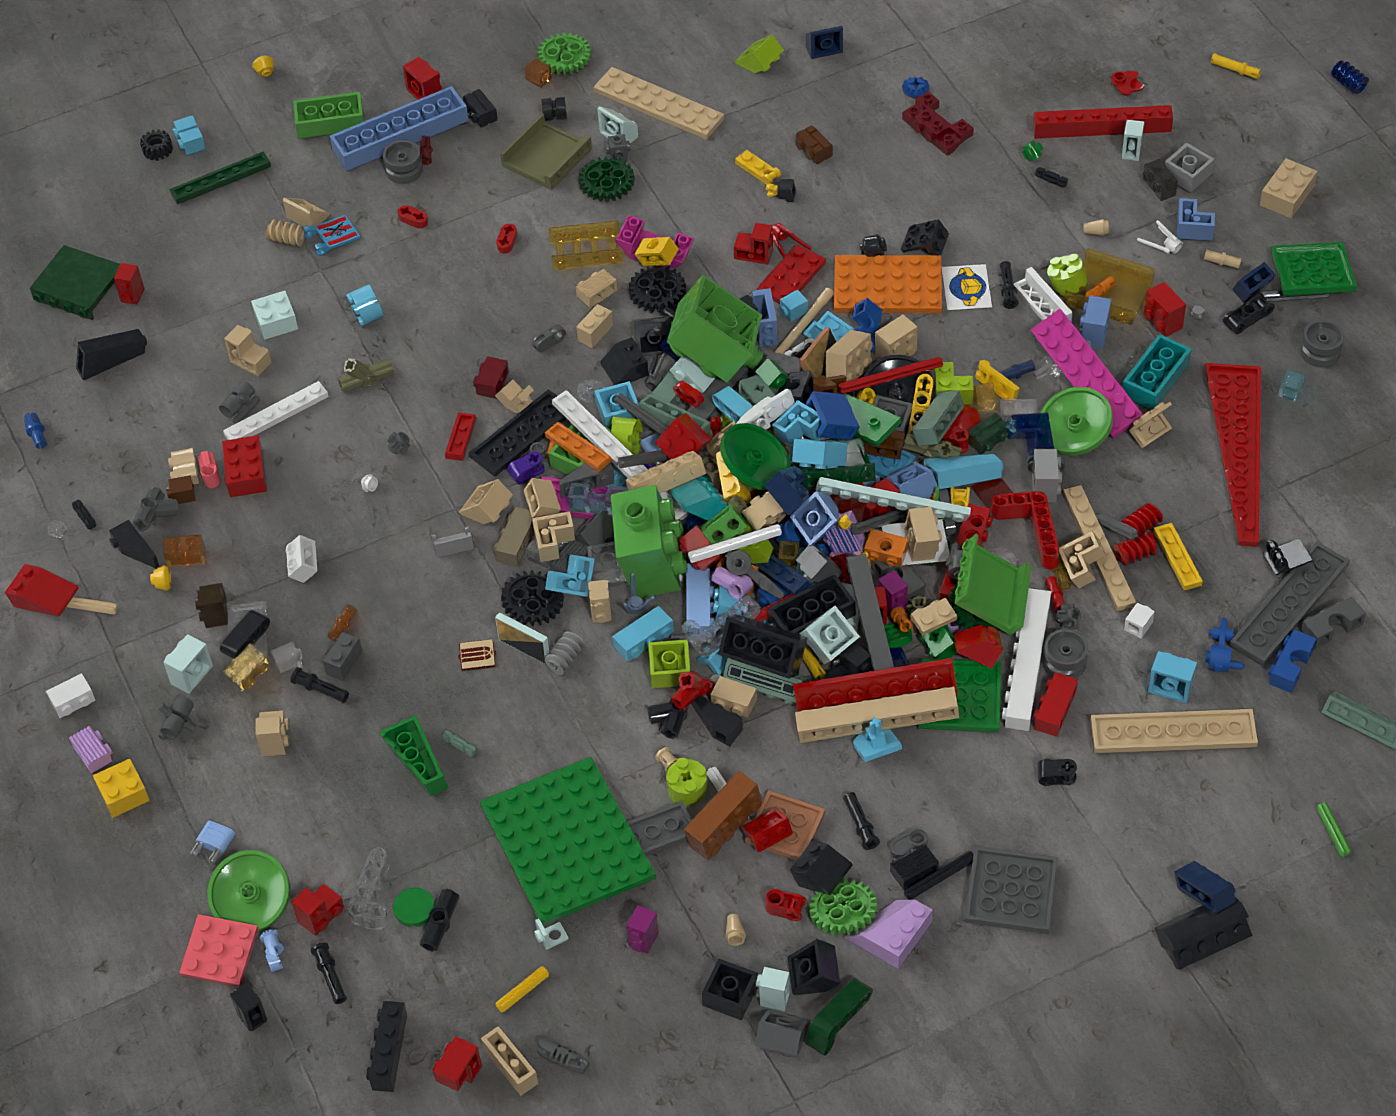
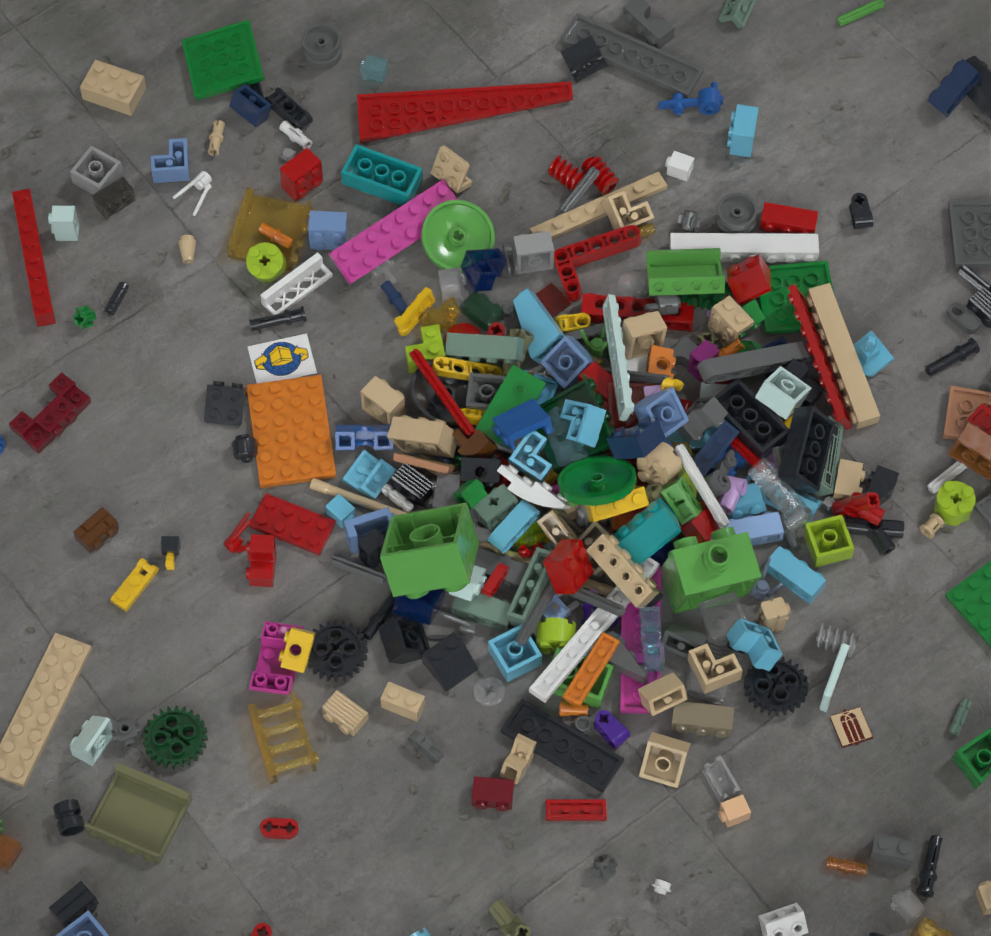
camera: 105 degrees left, 10 degrees up
red pin [1044,576,1065,613] -> none
tan plate [1090,709,1258,753] -> none
yellow plate [1153,523,1203,591] -> none
blue arch [1268,629,1317,693] -> none
none -> white pin [279,120,313,149]
none -> light nougat brick [718,795,751,828]

